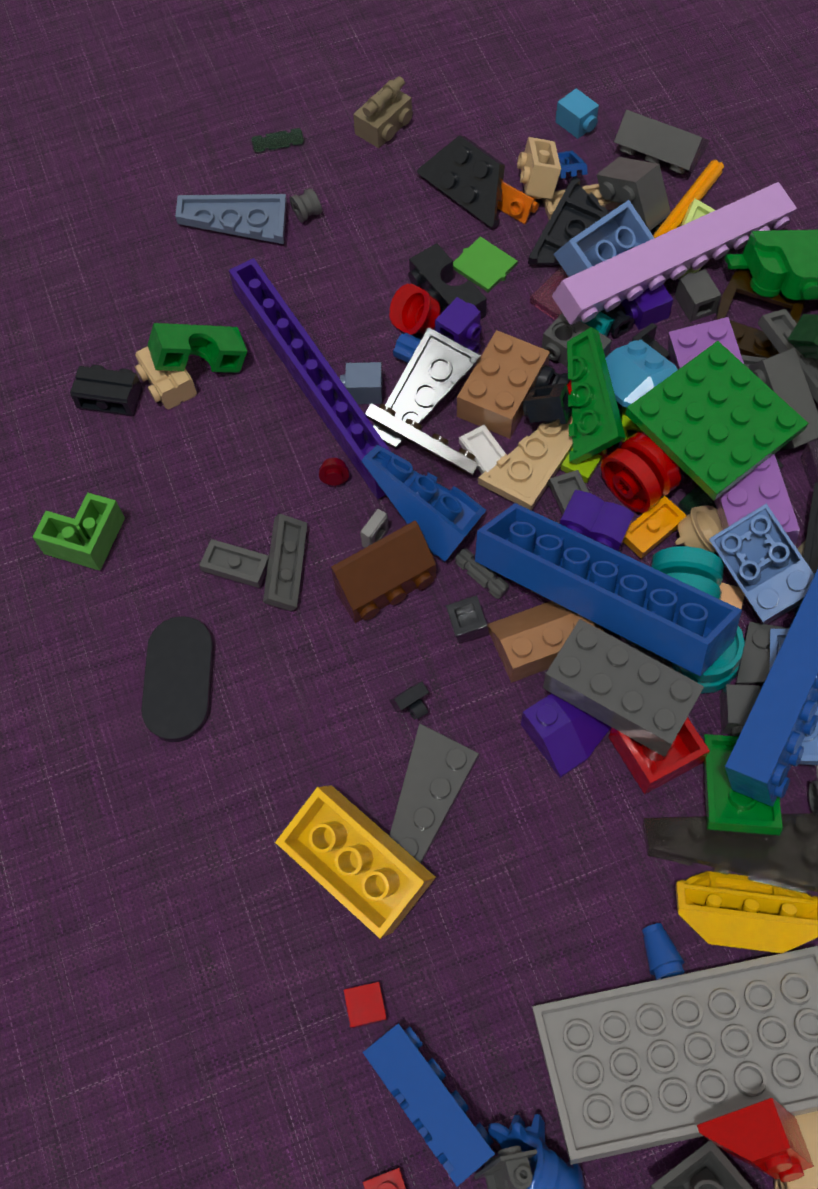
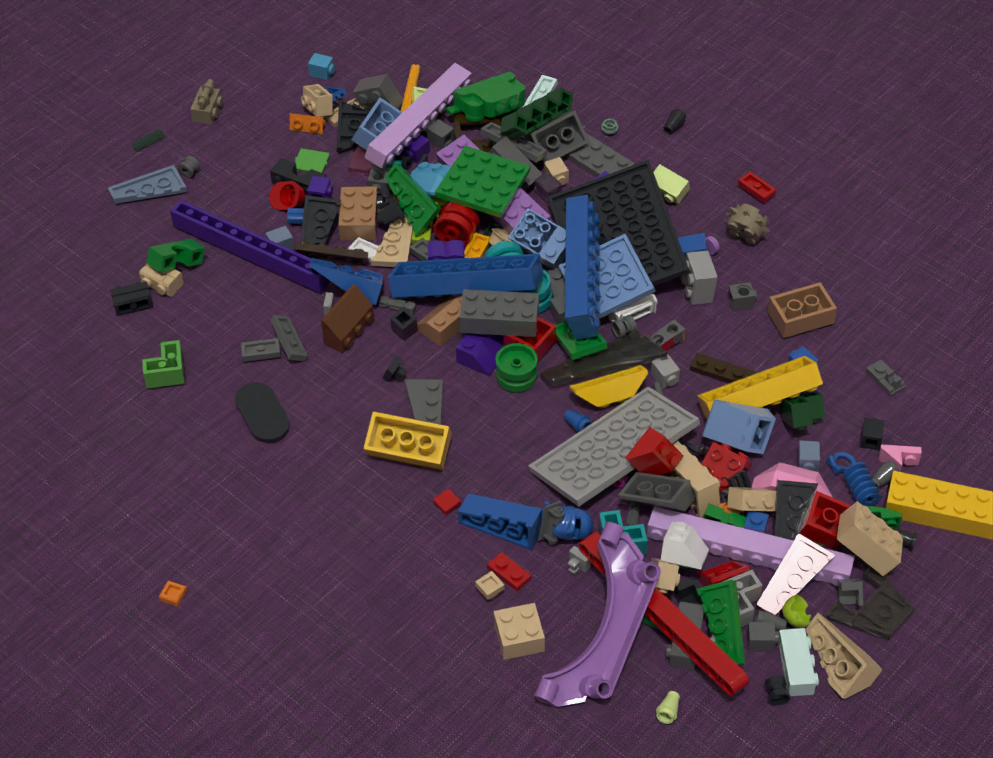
camera: 30 degrees left, 15 degrees down
dark red plate [319,458,349,486] -> none
black wing [417,135,505,228] -> none
dark grey slope [614,109,710,174] -> none
none -> green wheel [496,343,538,393]

